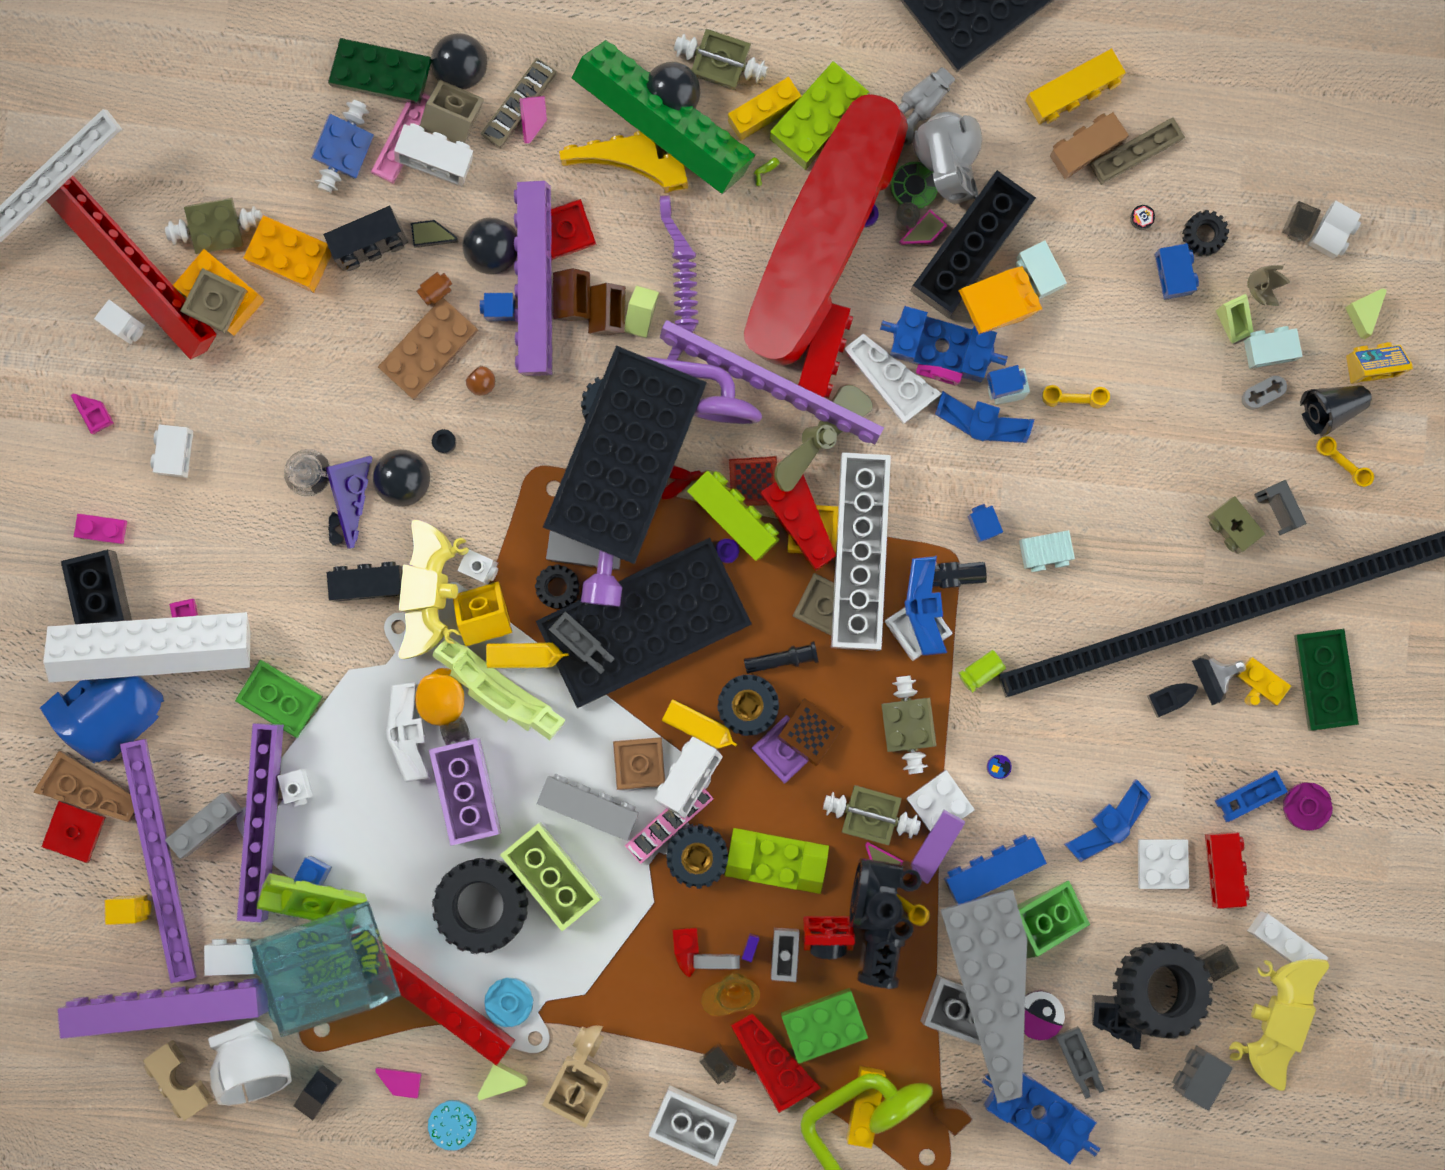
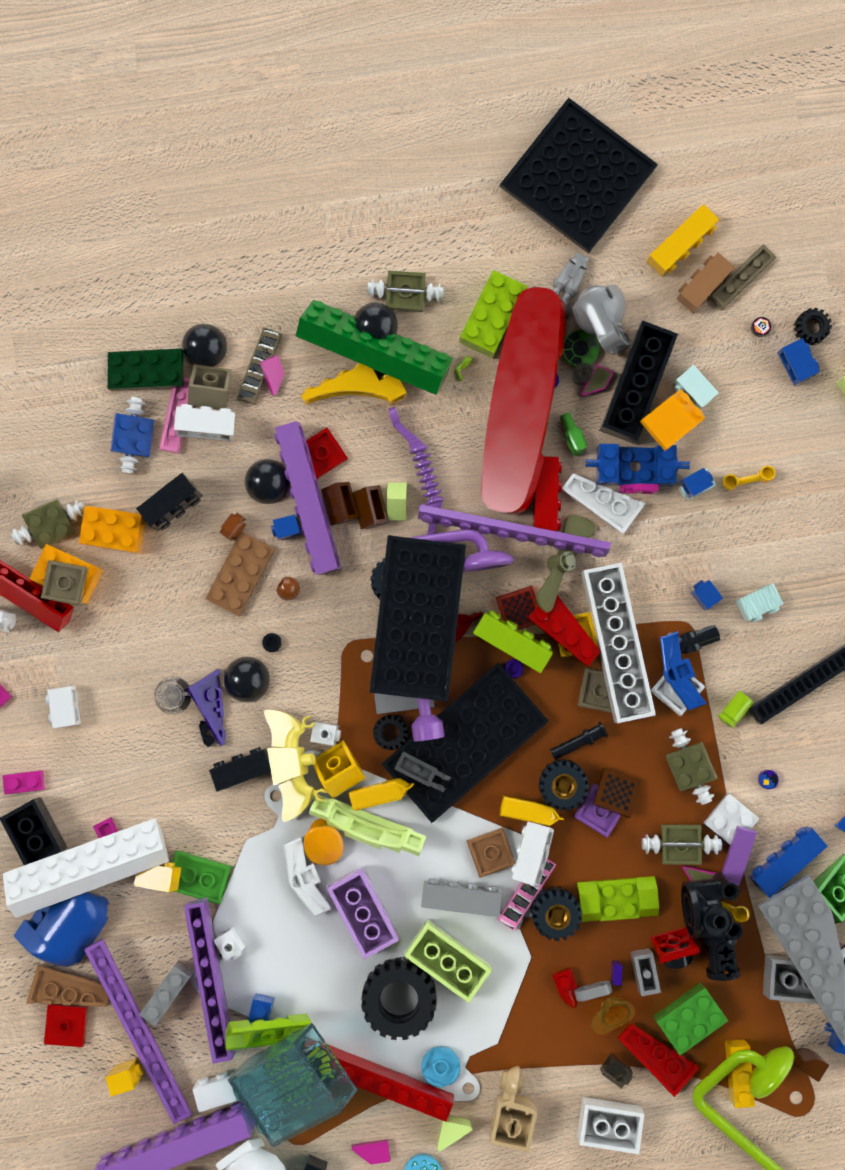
camera: 15 degrees left, 0 degrees up
olive tile [411,220,458,248] -> none
clear smoke bush [440,717,470,745] -> none
yellow brick [728,76,801,141] -> none
blue plate [935,391,1035,443] -> none
none -> brick [134,862,182,892]
none -> bright green arm [559,412,587,456]

